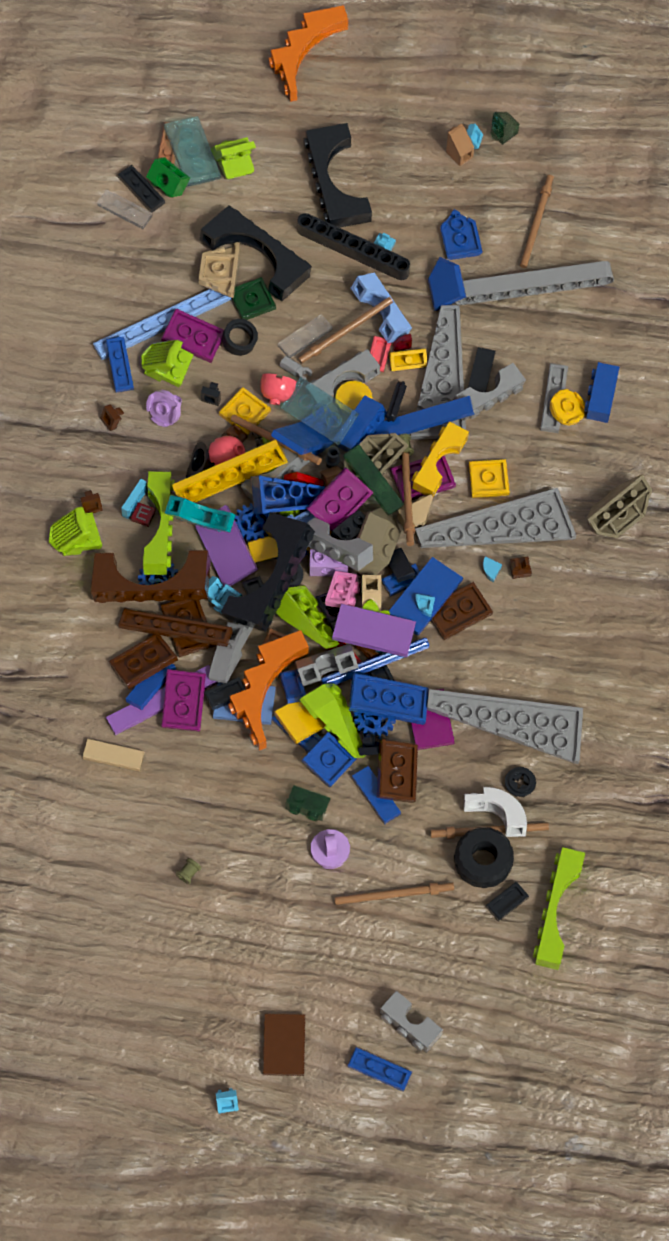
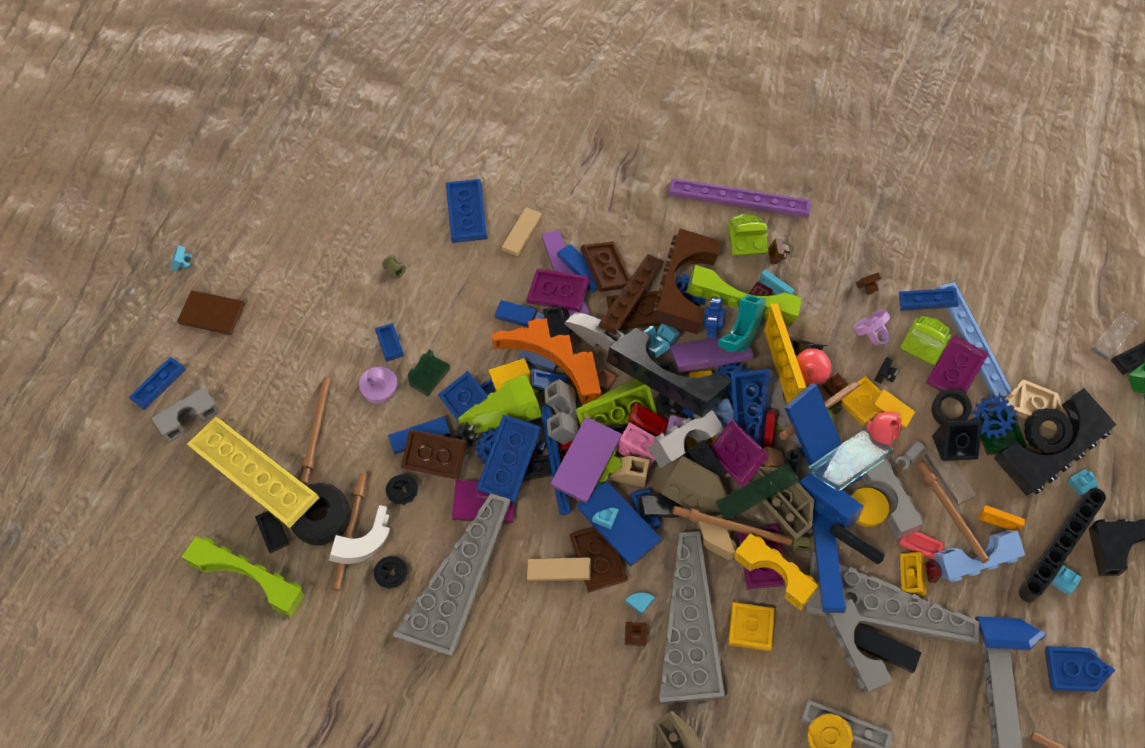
camera: 105 degrees right, 5 degrees down
none -> light yellow plate [187,417,319,528]
none -> blue tile [375,323,404,362]
none -> black gear [386,474,418,506]
none -> blue tile [446,179,487,243]
none -> blue tile [495,300,536,327]
none -> tan tile [527,558,591,581]
none -> red tile [628,403,668,437]
none -> medium lavender tile [669,178,811,218]
none -> blue gear [703,297,726,339]
none -> yellow tile [872,389,915,428]
none -> black slope [932,420,982,461]
none -> blue gear [971,396,1018,439]
none -> light orange tile [977,505,1026,532]
none -> black tyre [1024,408,1073,453]
none -> medium azure tile [1068,469,1099,497]

